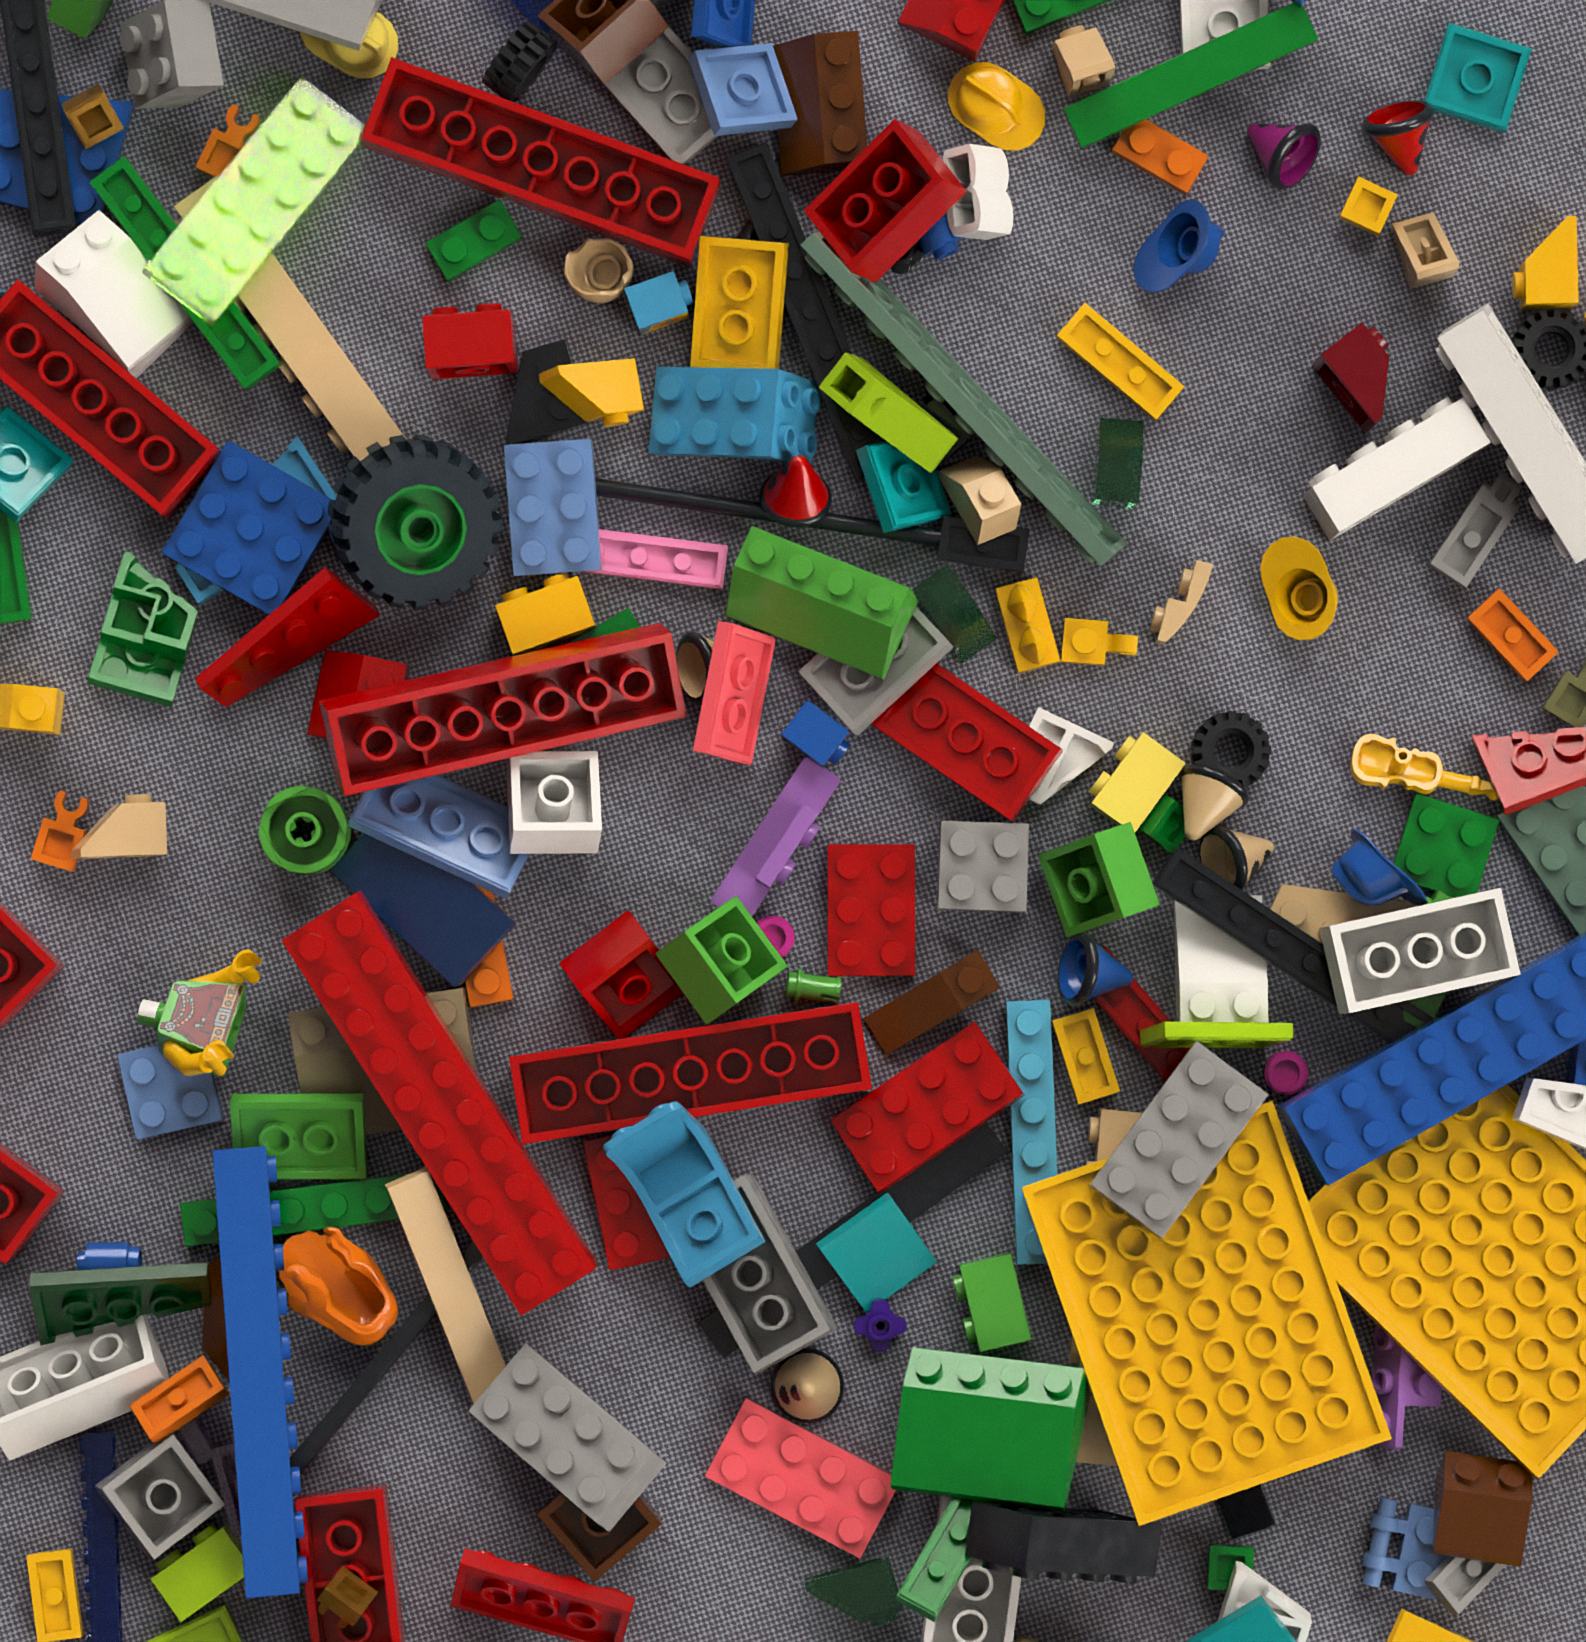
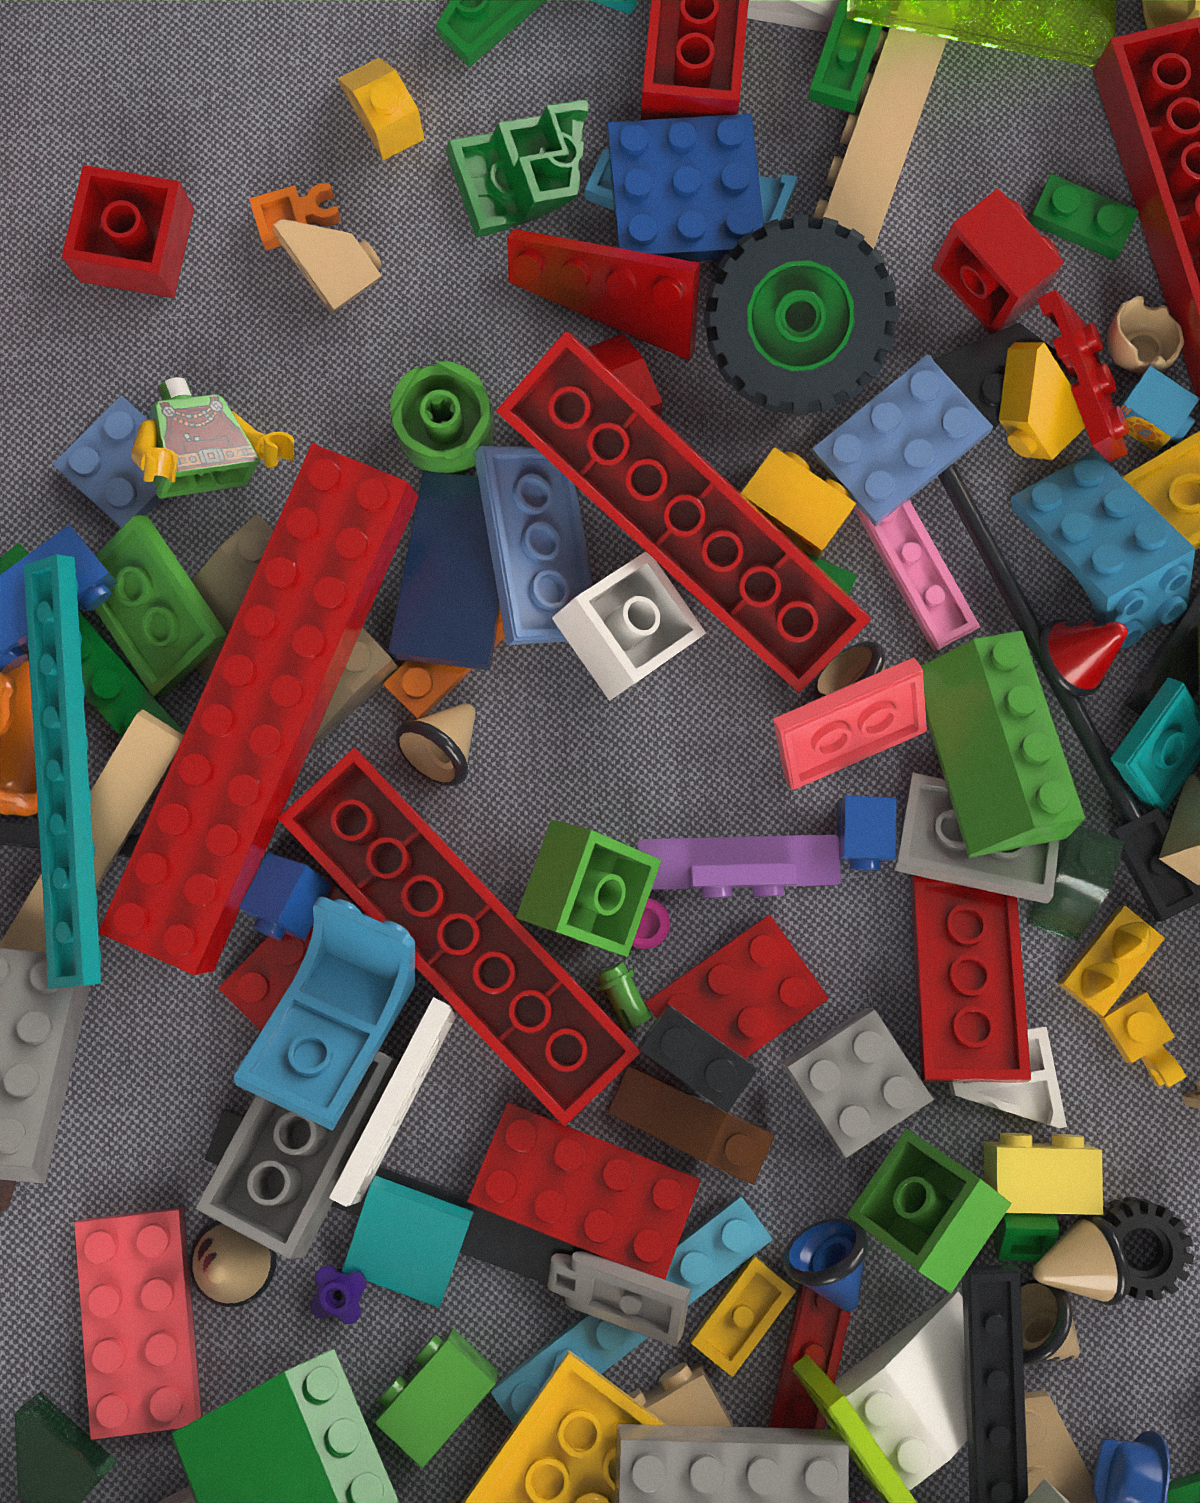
camera: 55 degrees right, 5 degrees down
red slope [559,910,683,1039] -> none
none -> teal plate [24,554,102,989]
none -> blue brick [239,853,332,941]
none -> white tile [329,997,456,1207]
none -> tan hat [395,703,476,786]
none -> light grey hinge [547,1251,691,1347]
none -> black brick [638,1003,758,1113]
none -> red wing [1037,289,1129,462]

